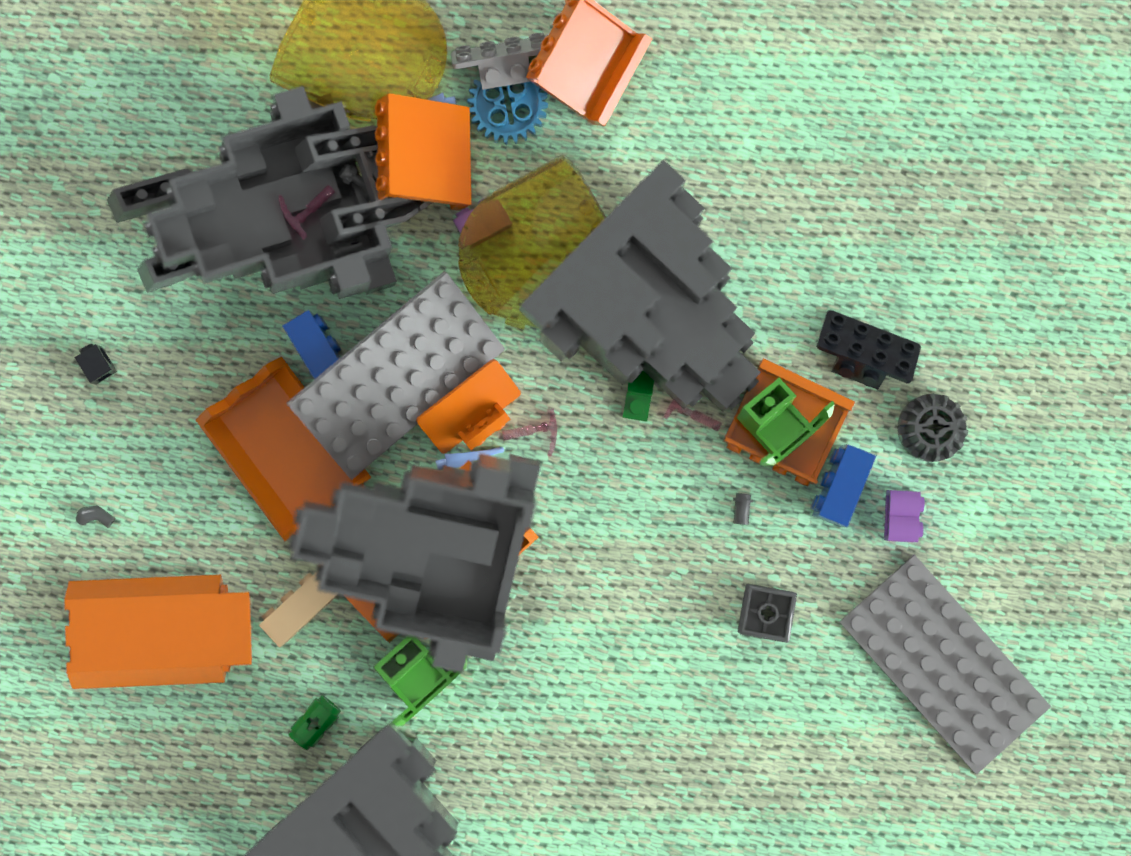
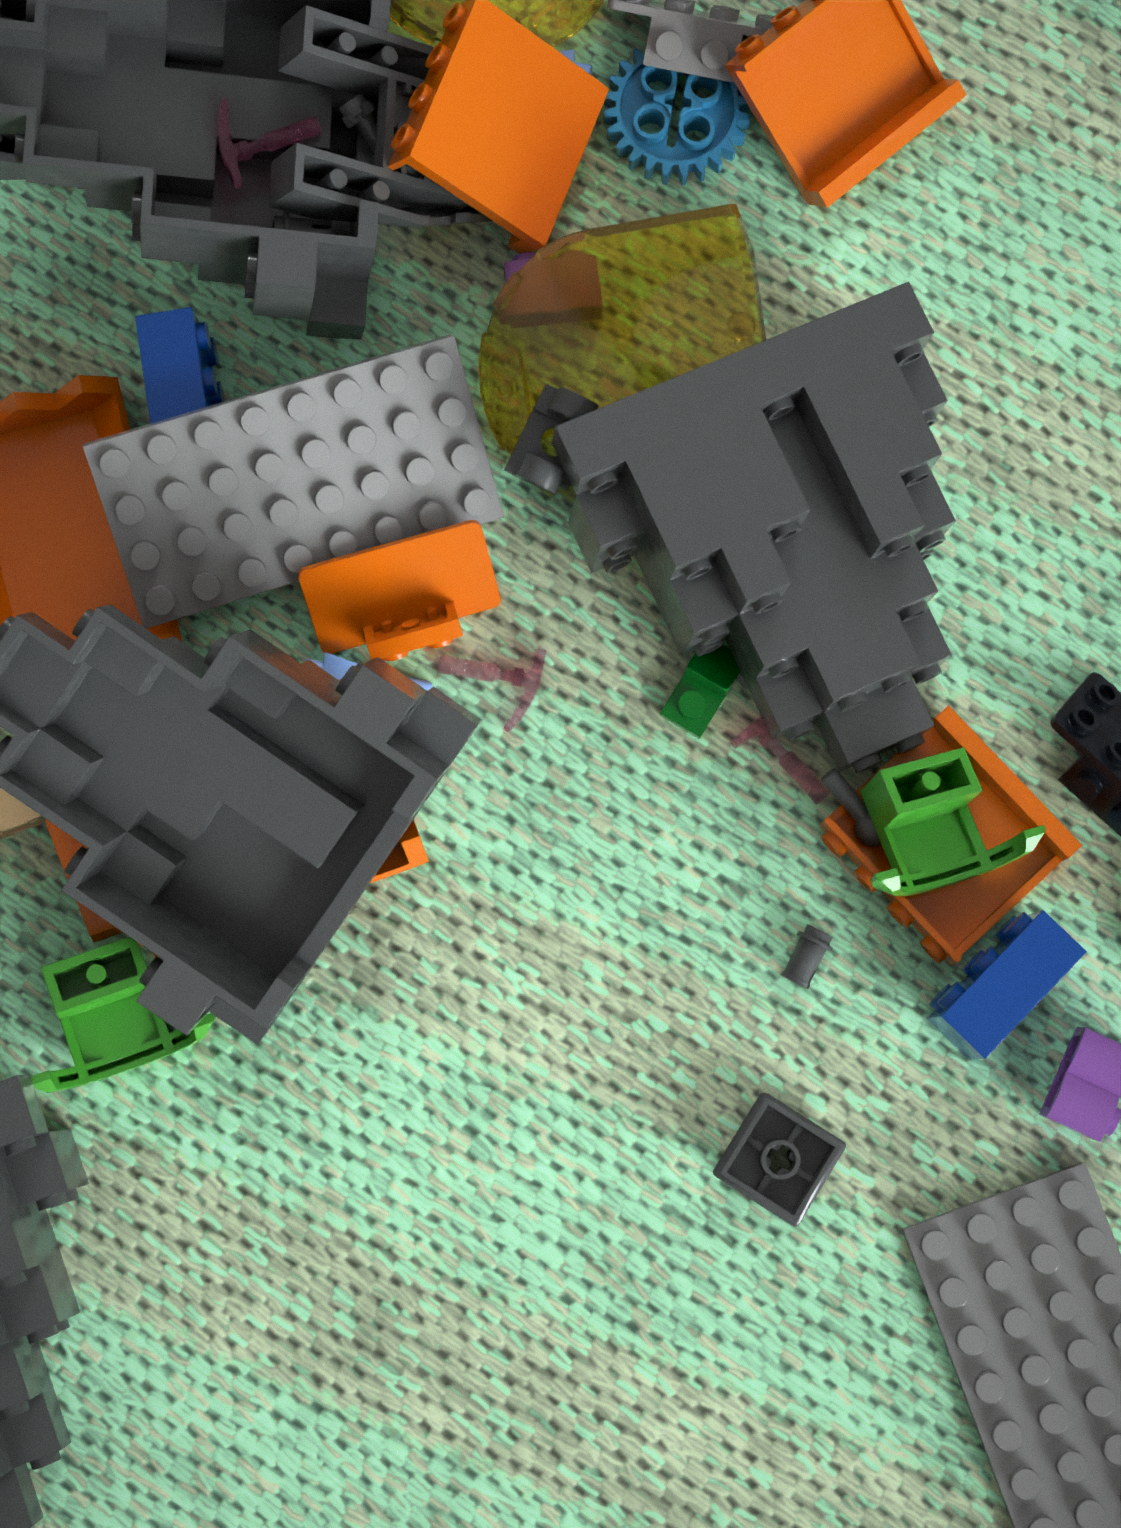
camera: 25 degrees right, 5 degrees down
none -> dark grey brick [503,383,599,495]
none -> dark grey bar [821,768,882,847]

